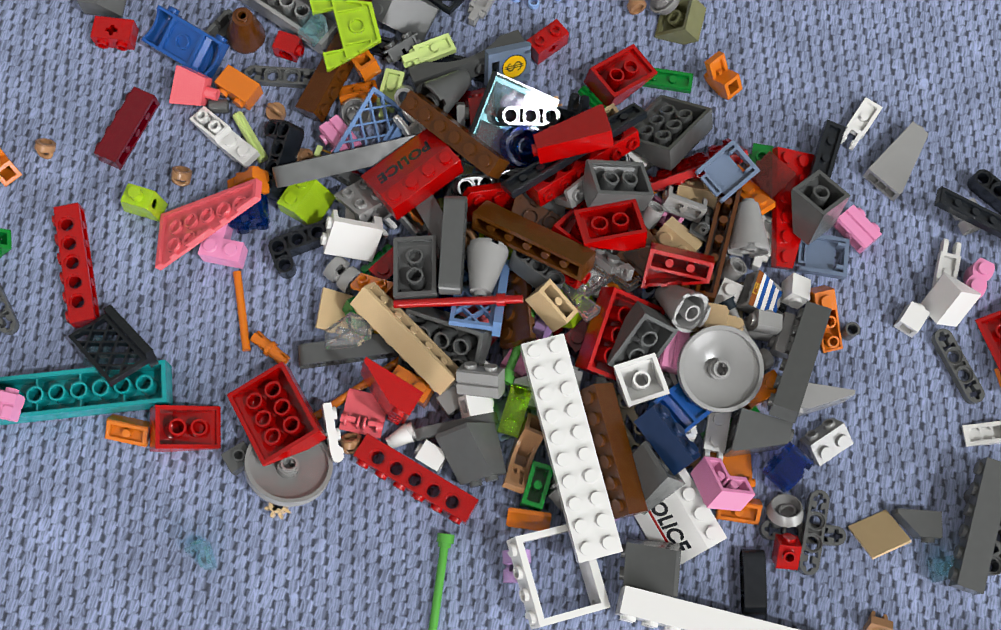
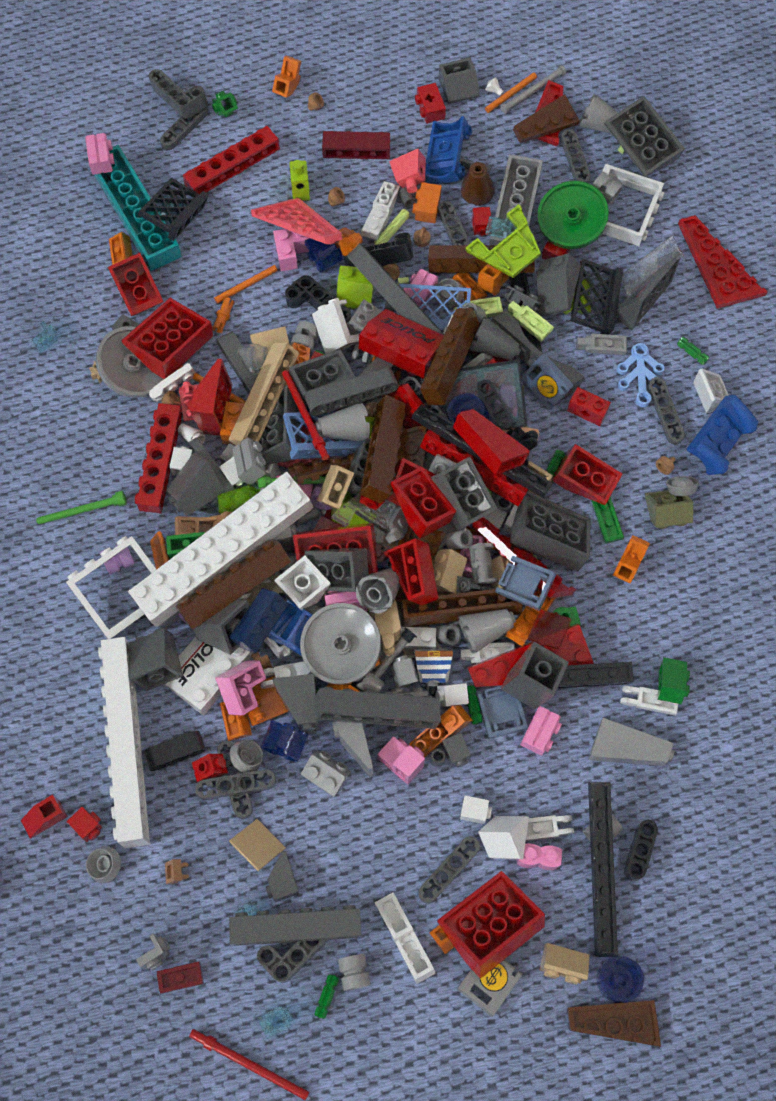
camera: 70 degrees right, 5 degrees down
none -> bright pink brick [377,736,425,785]
none -> dark grey brick [442,733,471,768]
none -> green axle [467,685,483,725]
none -> green brick [657,657,690,704]

